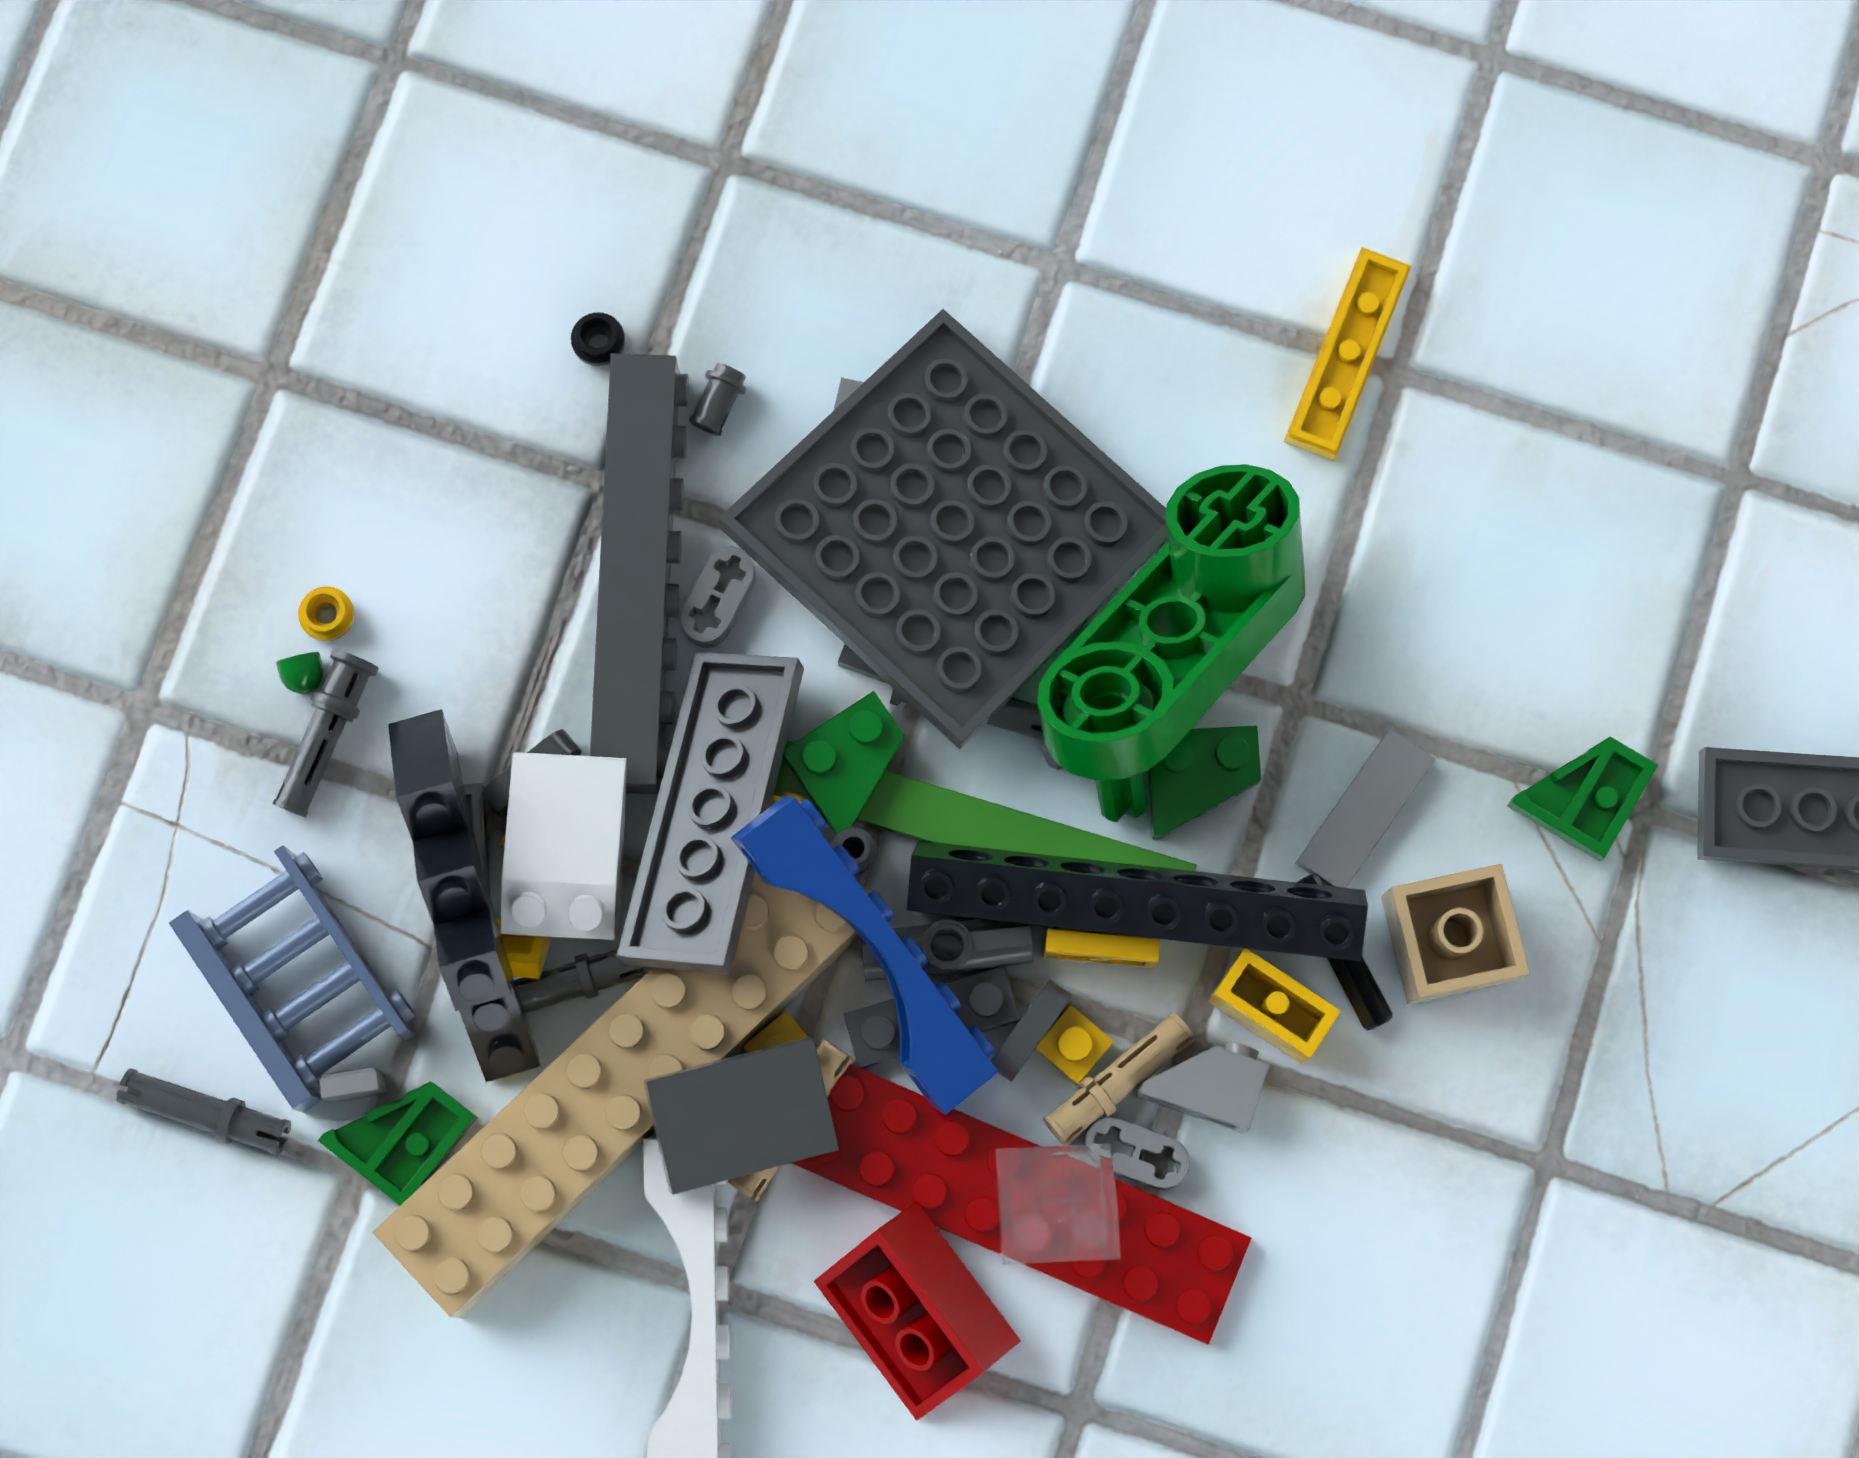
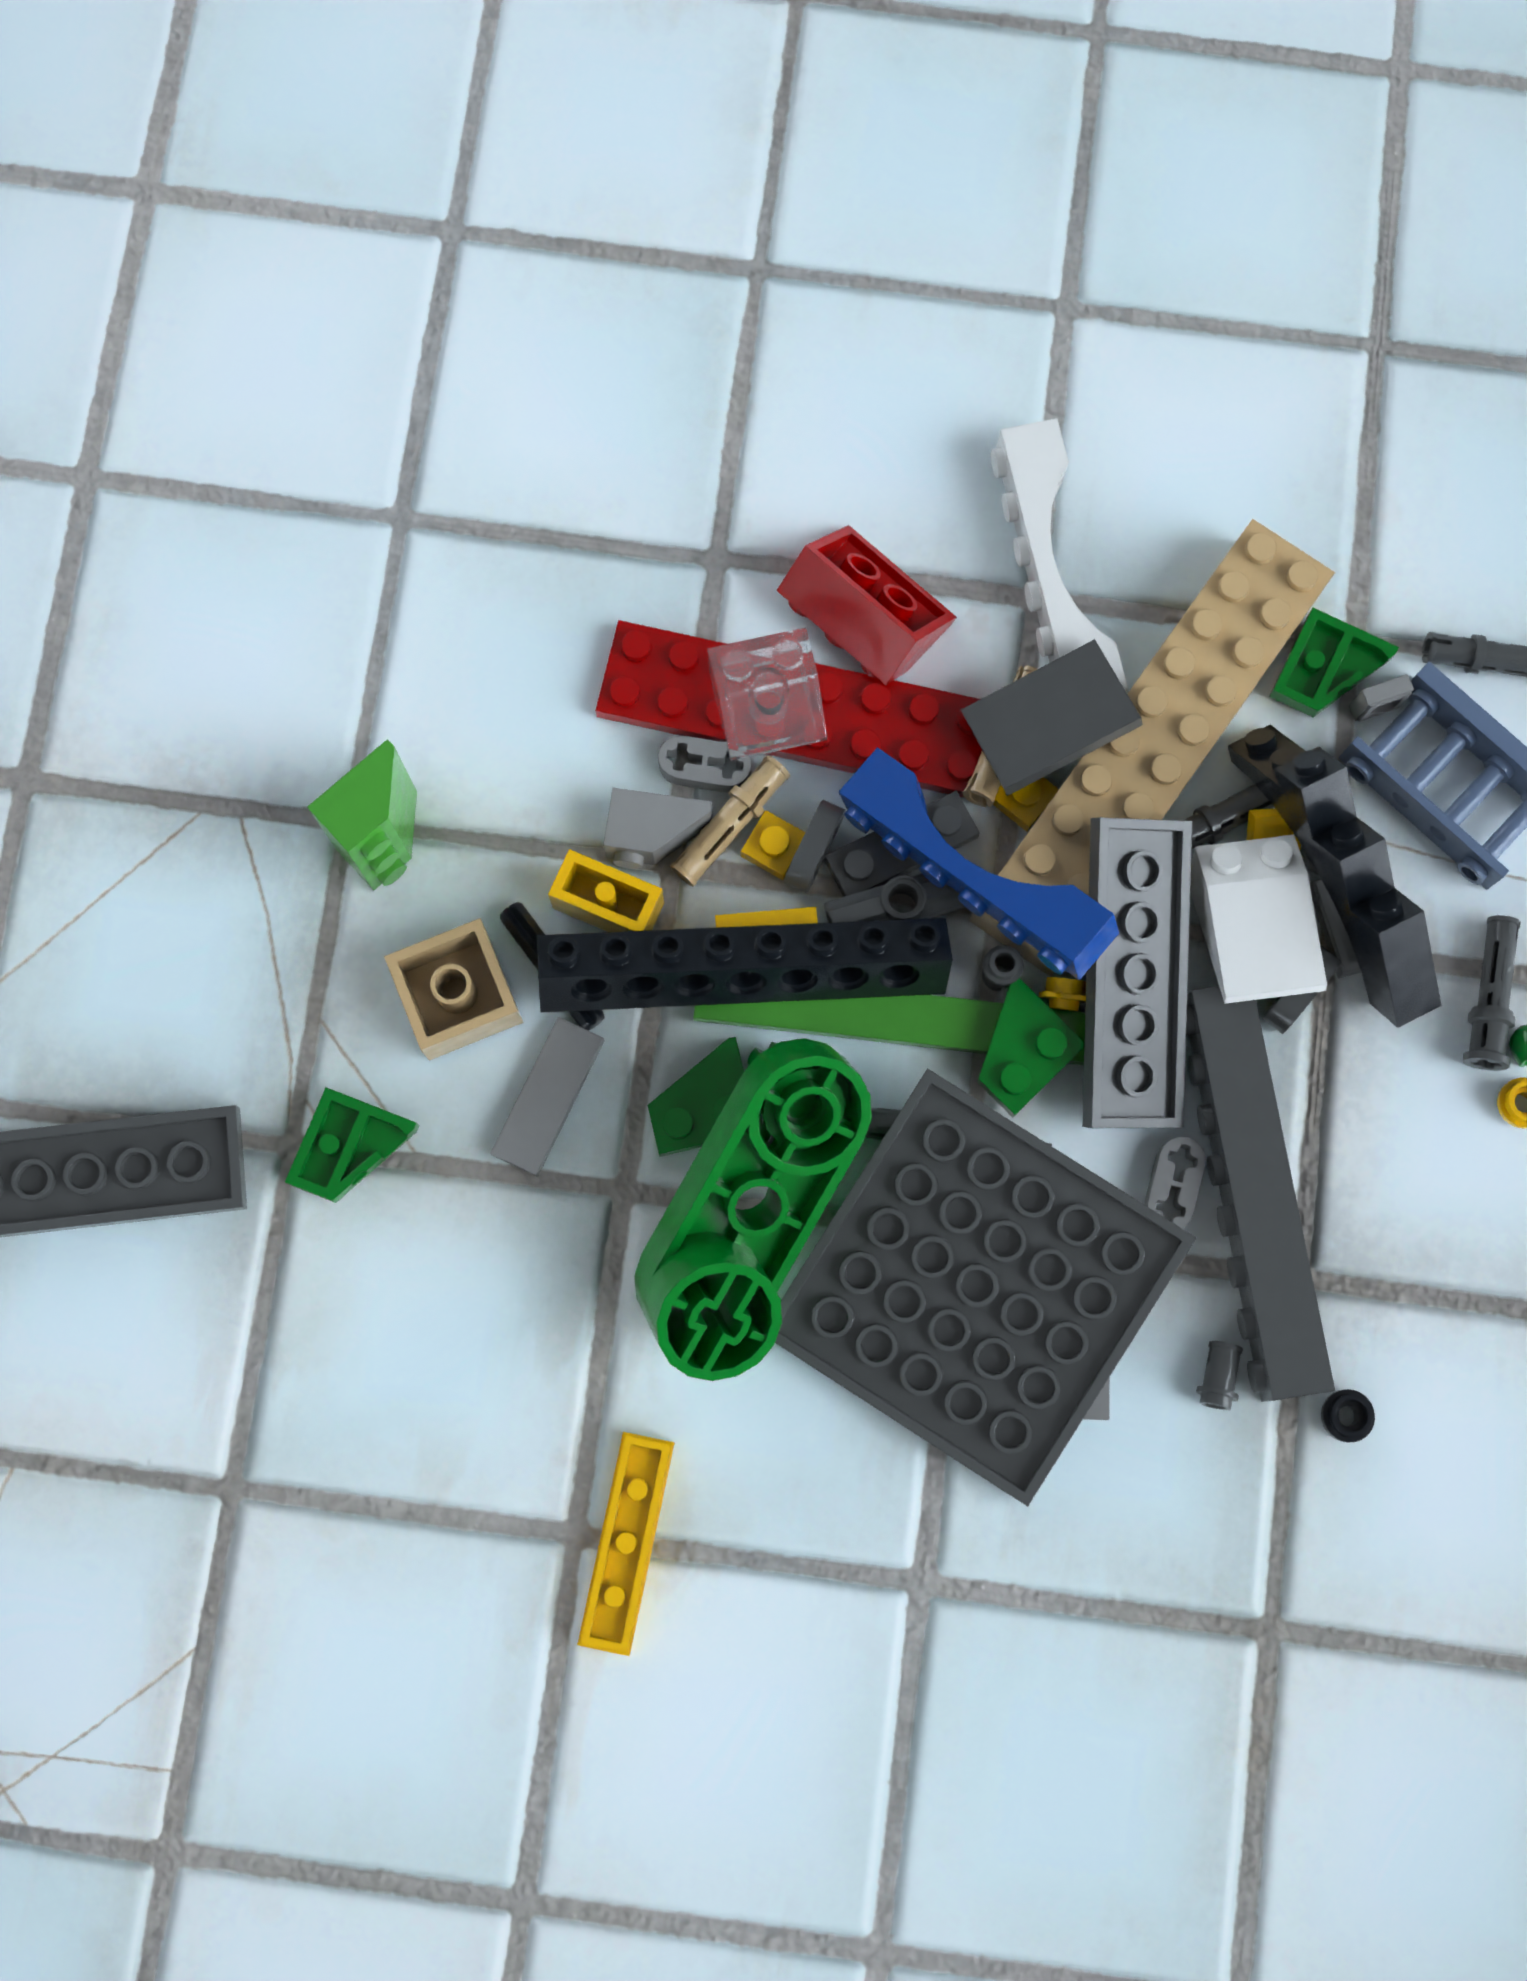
camera: 170 degrees right, 0 degrees up
none -> bright green slope [307,739,417,891]

